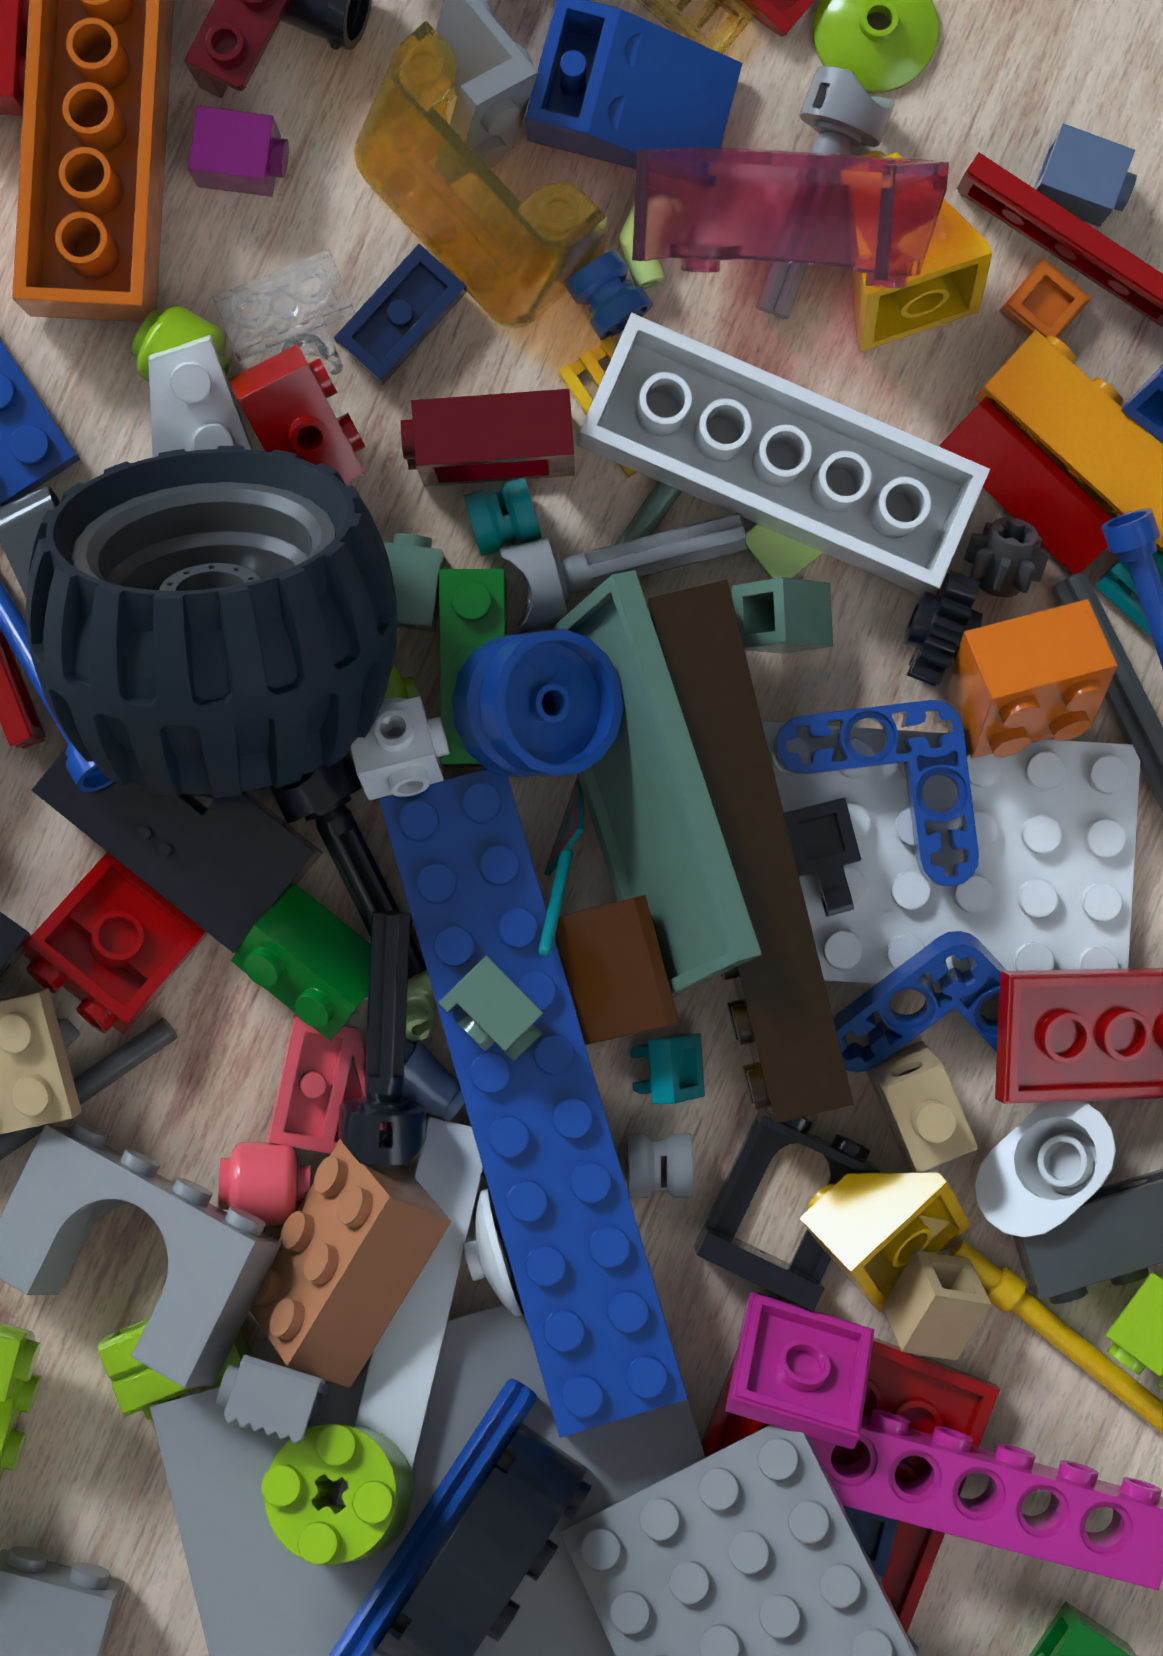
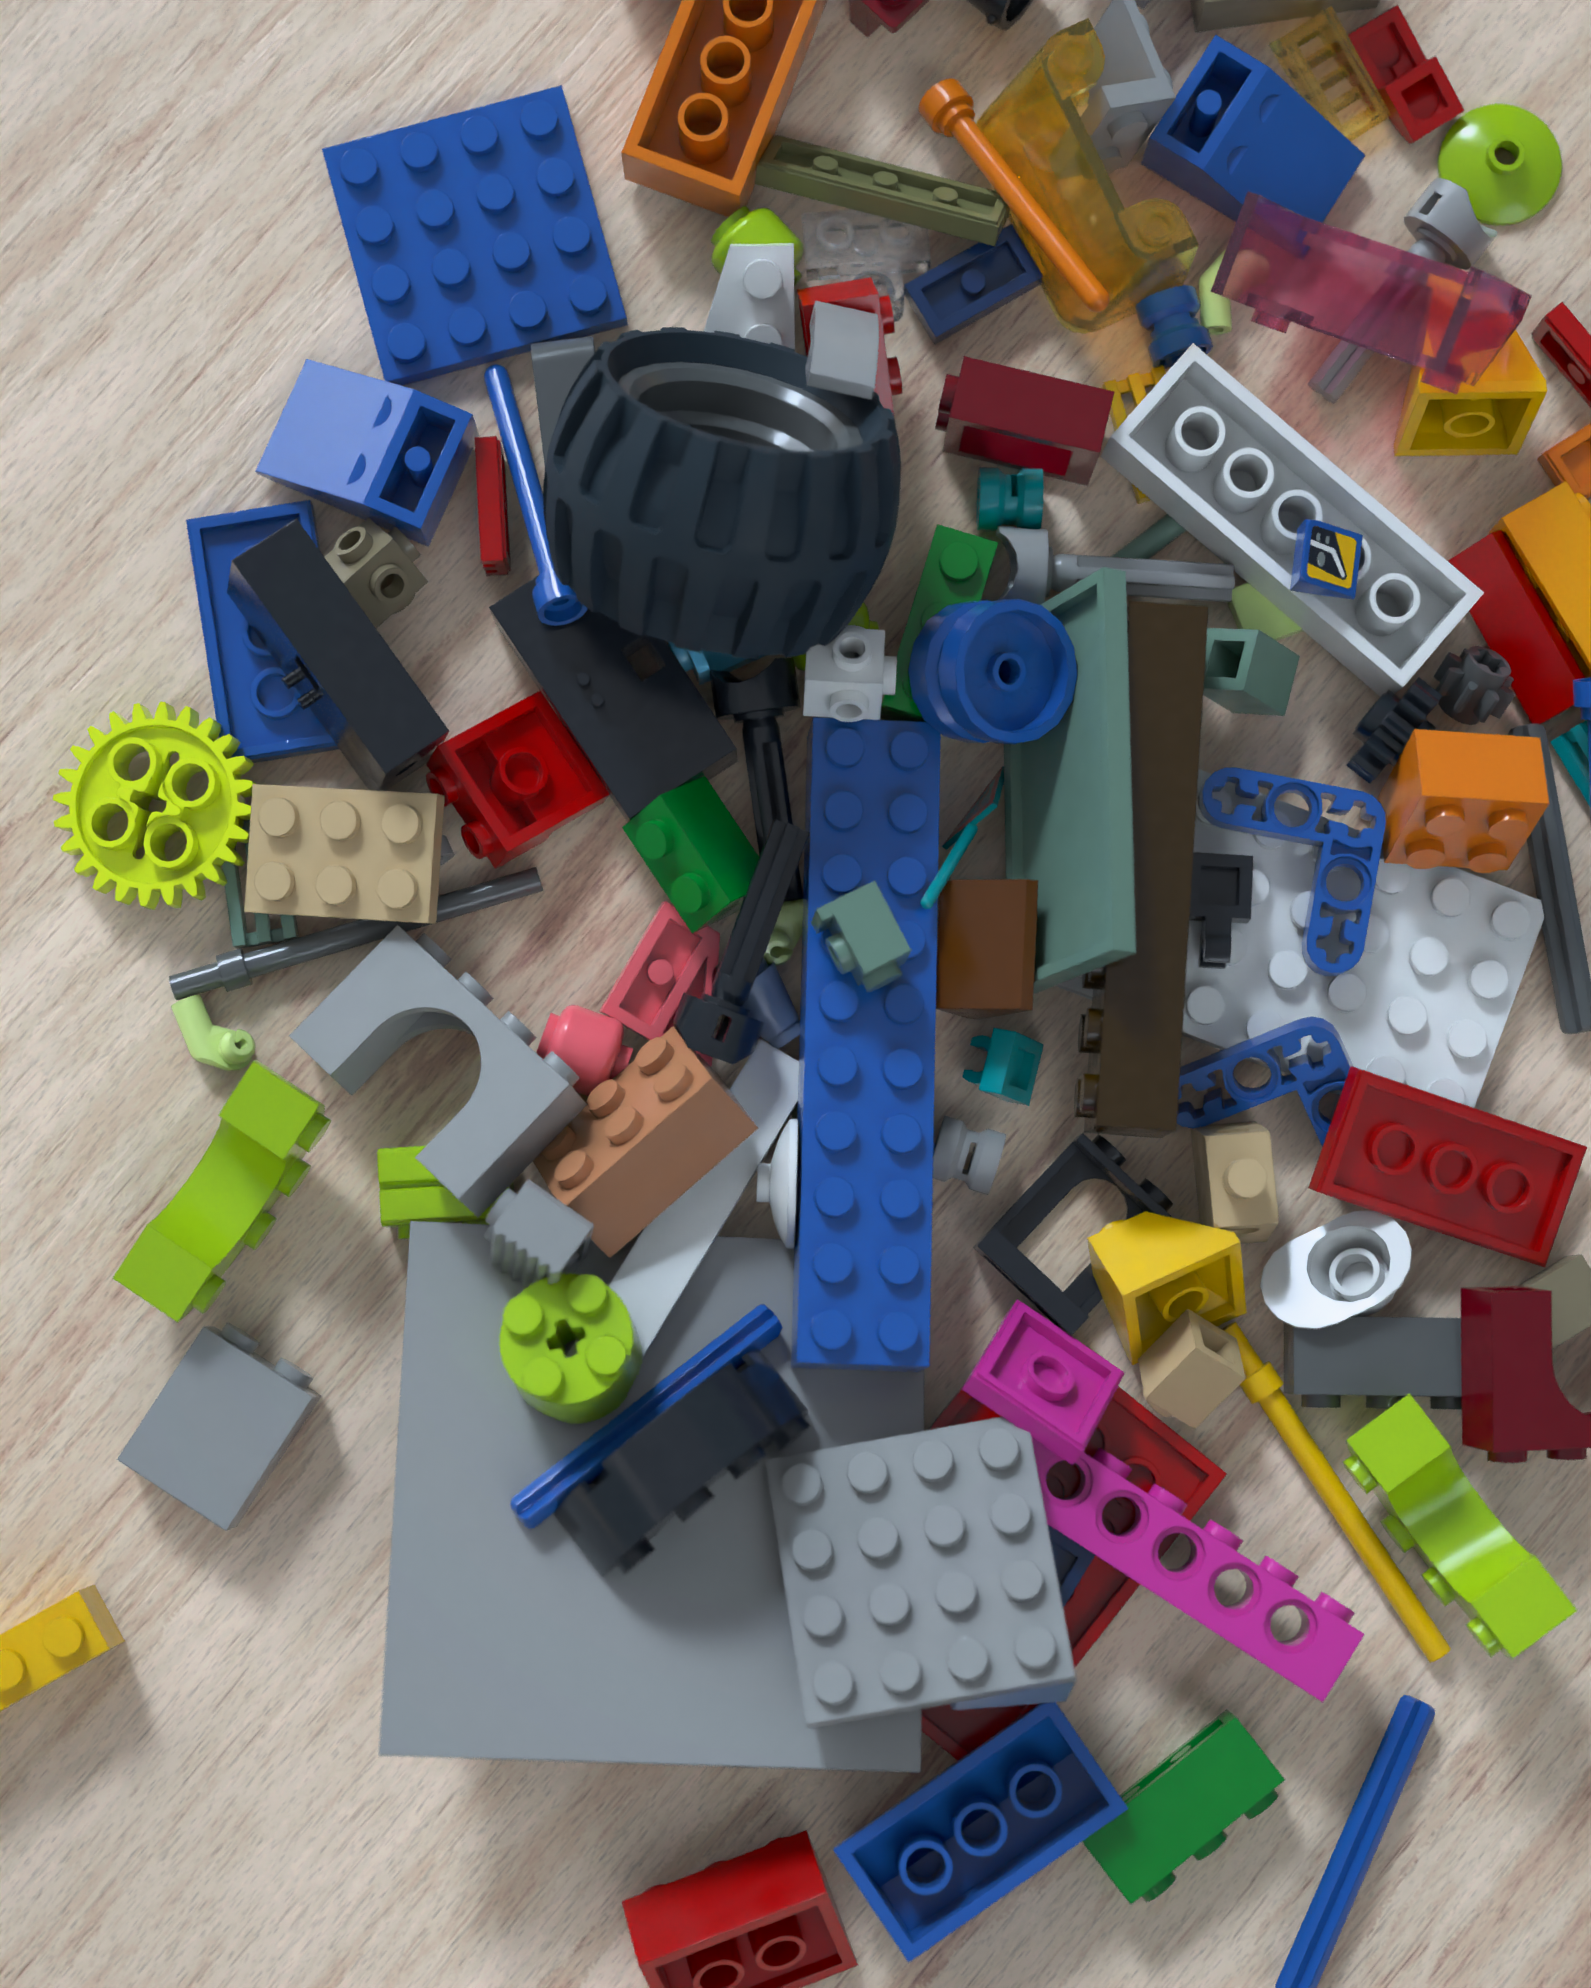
camera: 15 degrees right, 5 degrees down
magenta brick [188,106,289,197] -> none
sand green brick [383,533,445,632] -> none
none -> olive tile [755,135,1010,246]
none -> light grey slope [805,301,879,400]
none -> orange piece [918,78,1110,312]
none -> slope [1290,519,1363,600]

